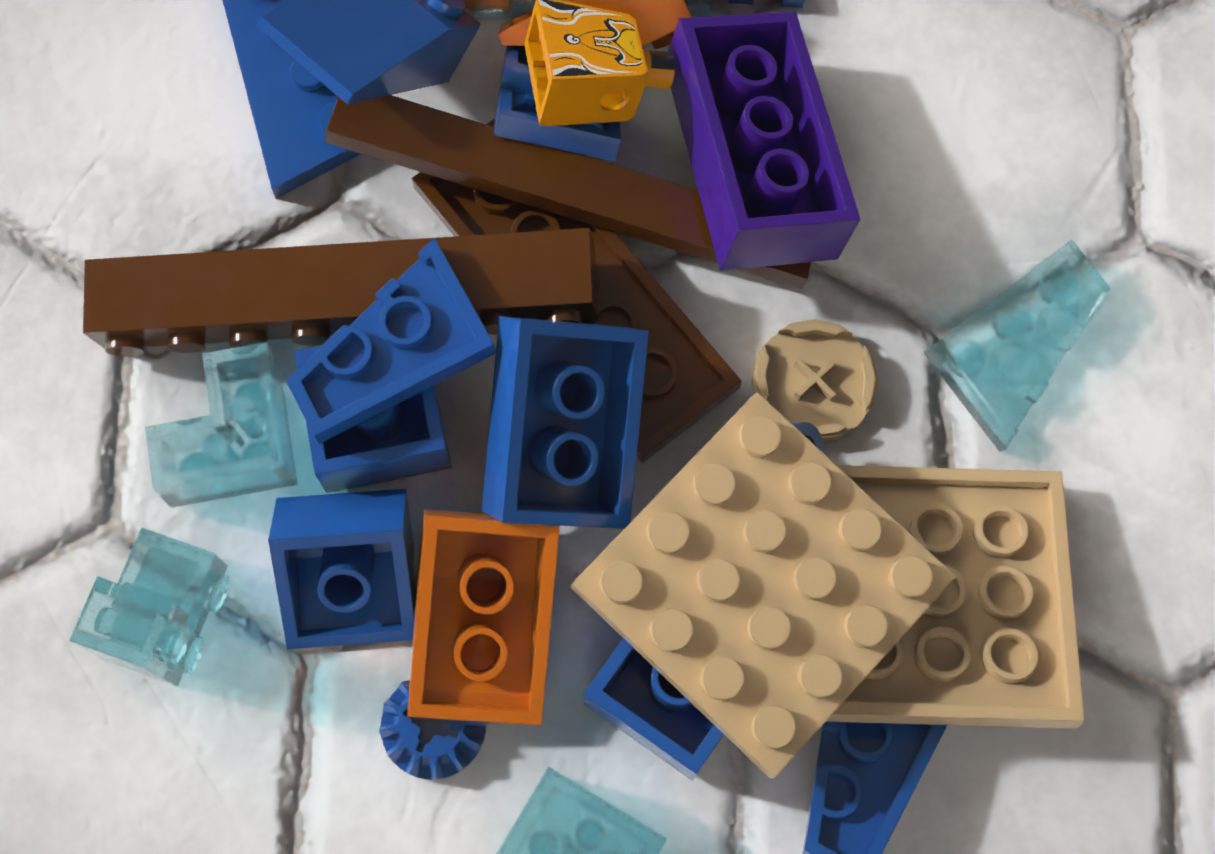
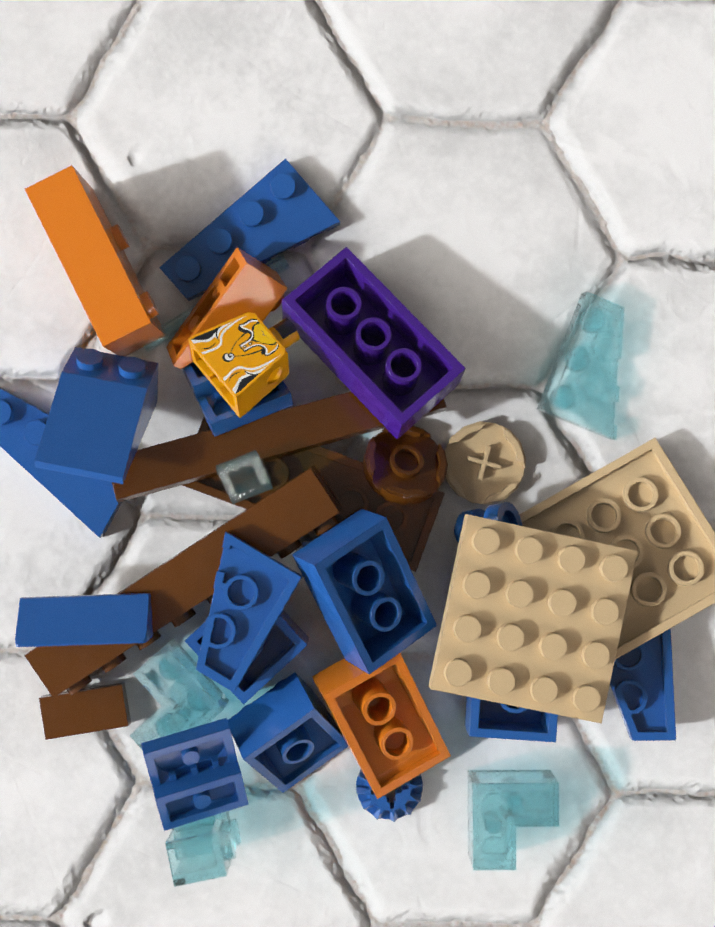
camera: 30 degrees left, 15 degrees up
none -> blue slope [15,593,153,647]
none -> reddish brown tile [39,682,131,740]
none -> blue slope [141,718,249,831]
none -> clear light blue slope [216,450,273,504]
none -> reddish brown tile [362,426,448,505]

